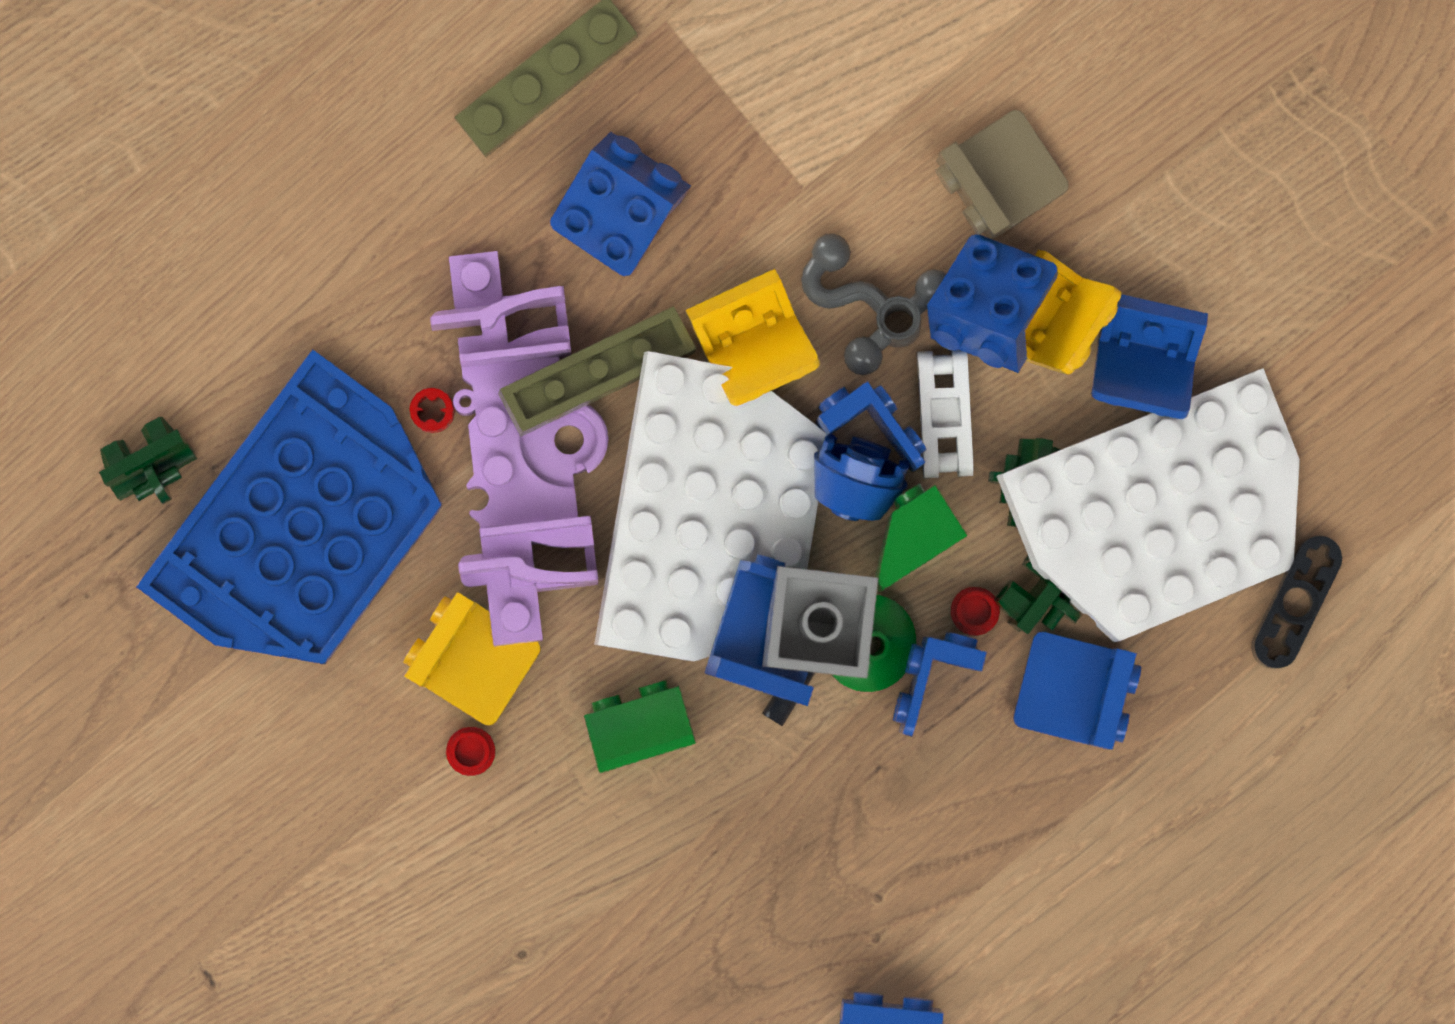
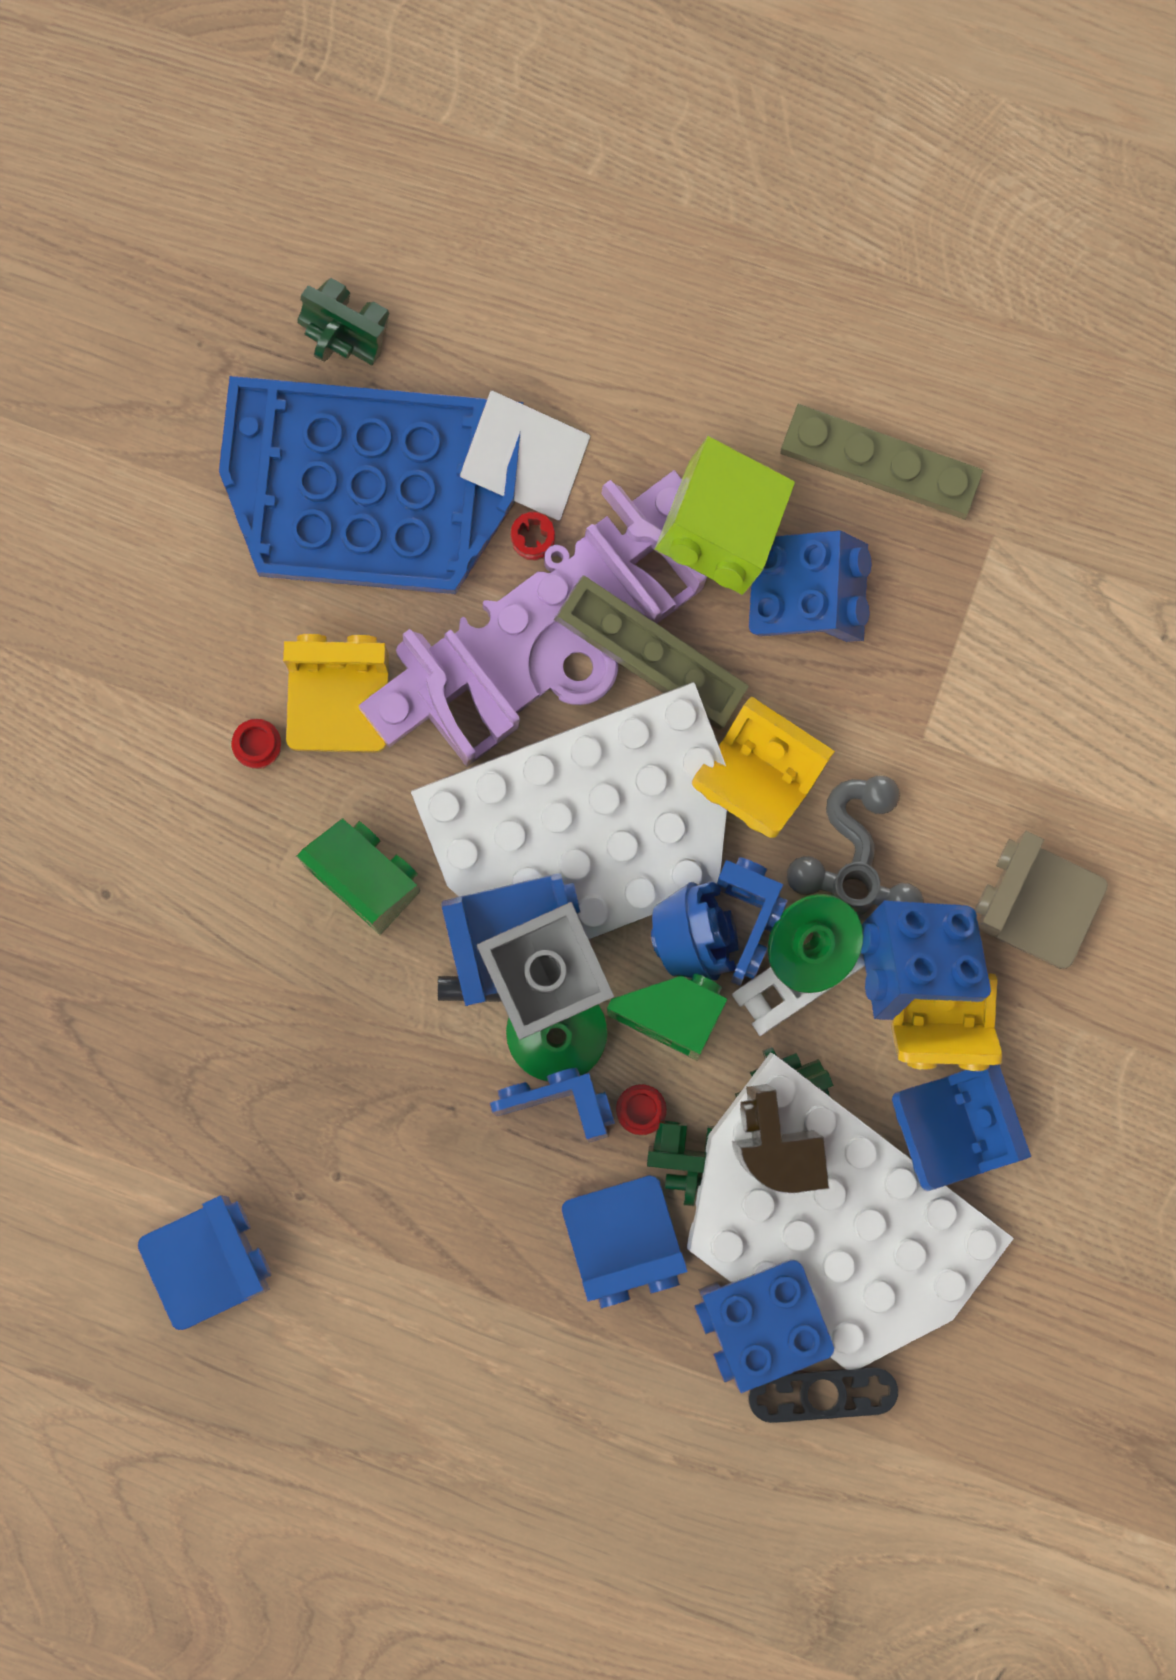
camera: 65 degrees right, 5 degrees down
none -> white sticker [460,391,590,520]
none -> lime brick [655,436,795,595]
none -> blue bracket [694,1259,834,1393]
none -> dark brown brick [732,1084,829,1193]
none -> green dish [768,894,863,993]

